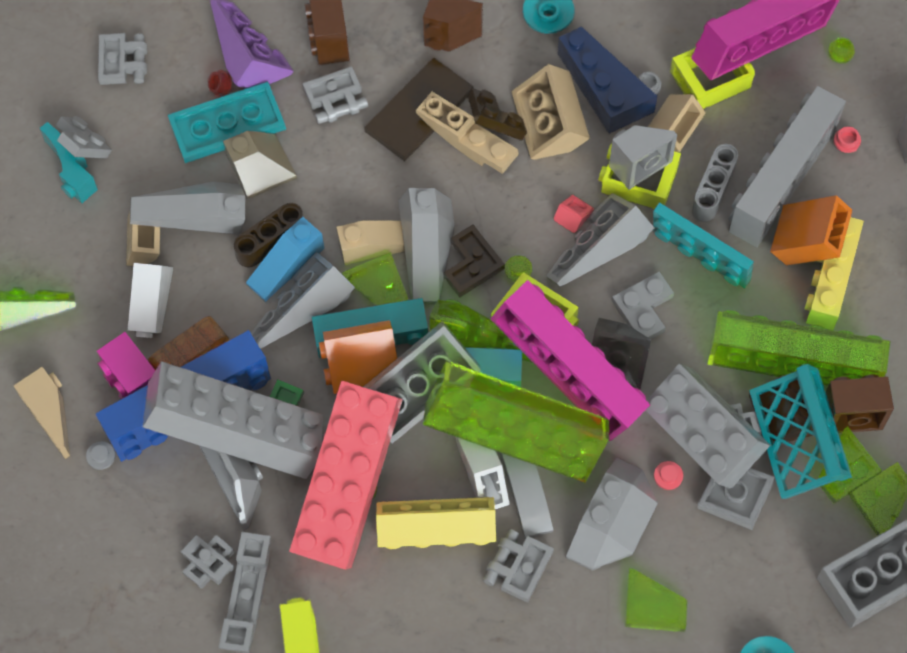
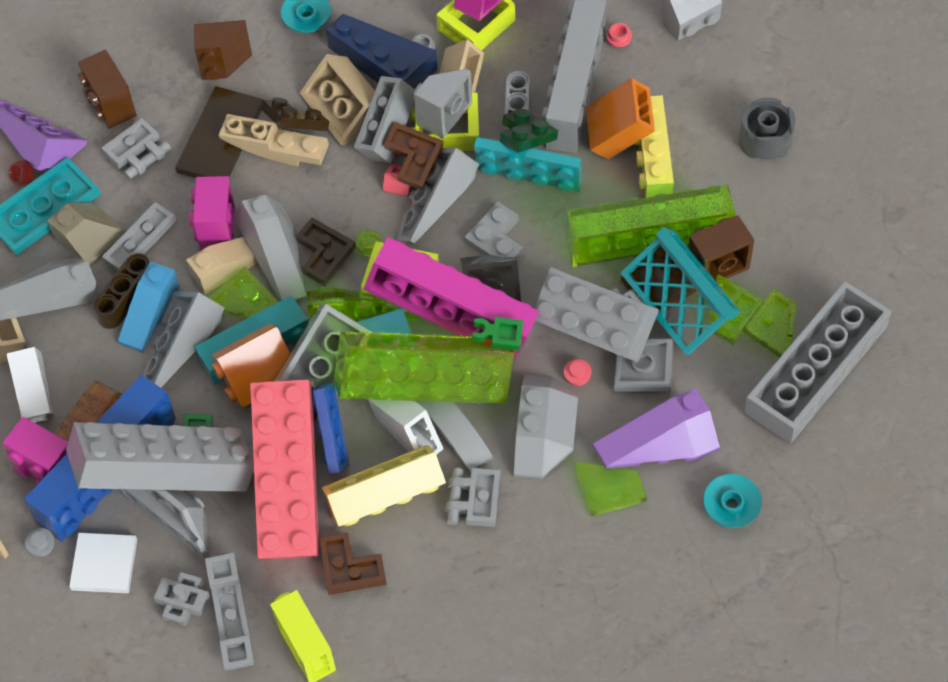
camera: 20 degrees left, 5 degrees down
none -> white tile [69,533,137,593]
none -> light grey plate [102,202,177,271]
none -> dark pink brick [189,176,236,250]
none -> blue plate [312,382,349,474]
none -> reddish brown plate [319,532,387,595]
none -> light grey brick [354,76,415,164]
none -> reddish brown plate [384,122,444,191]
none -> green plate [472,317,523,351]
none -> dark green plate [500,109,558,153]
none -> medium lavender wedge [592,388,720,469]

